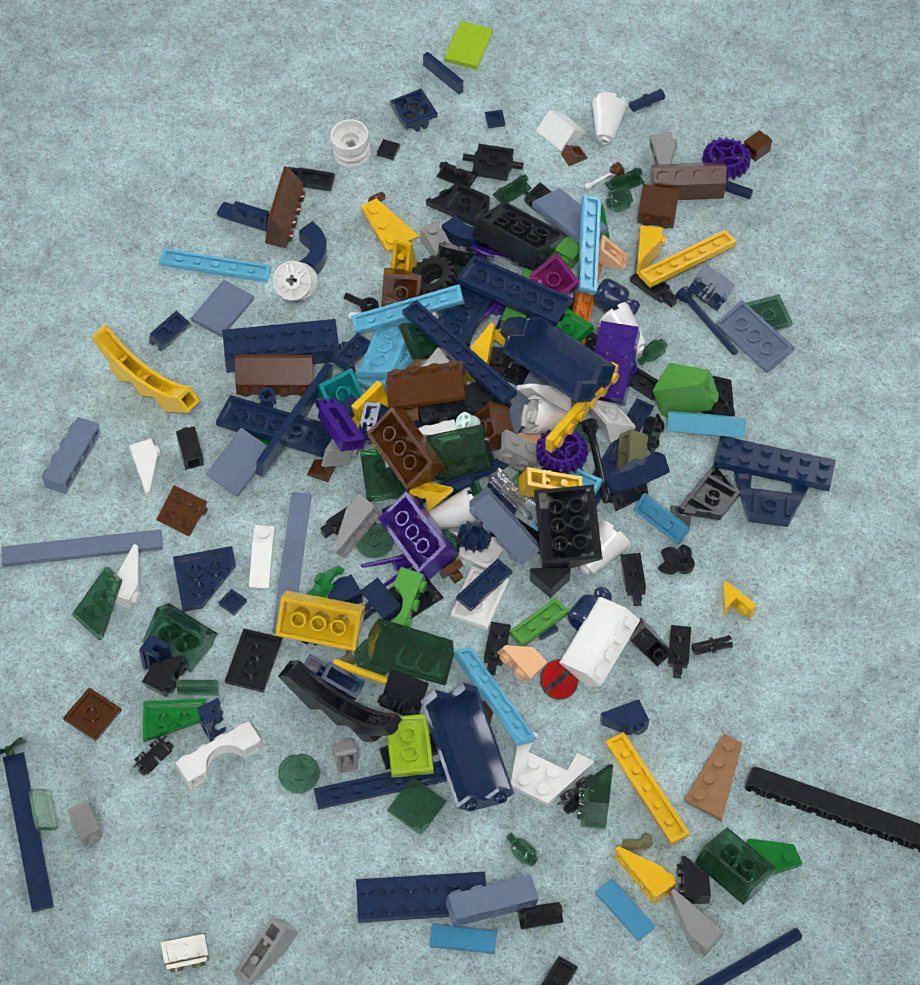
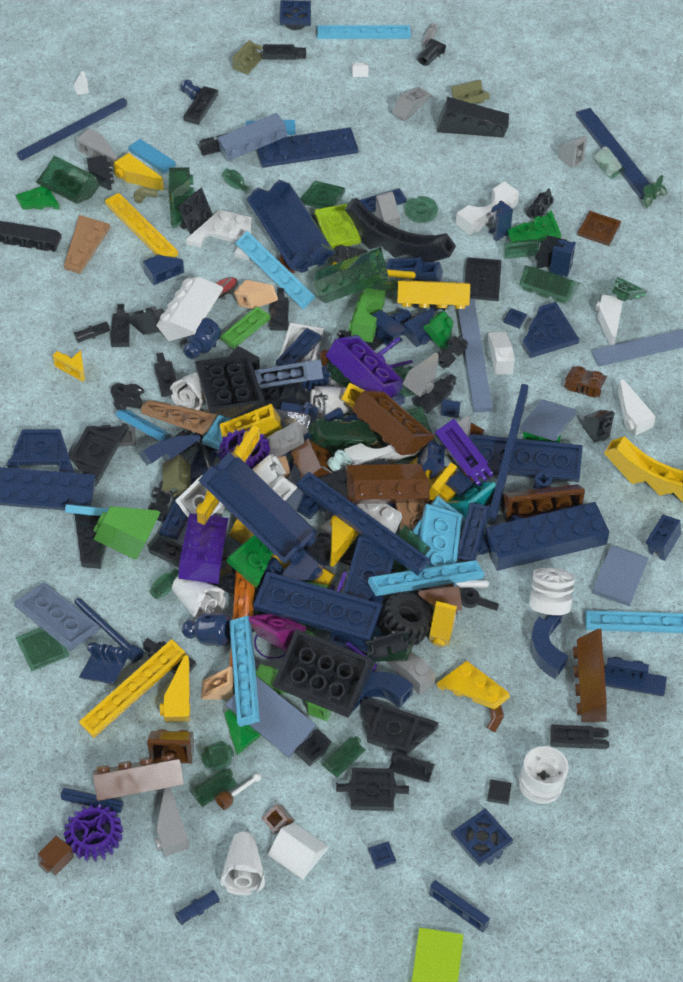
camera: 170 degrees right, 5 degrees down
none -> medium nougat wing [141,400,217,435]
none -> black wedge [437,96,509,138]
none -> black hinge [437,334,469,369]
none -> dark blue tile [440,399,461,418]

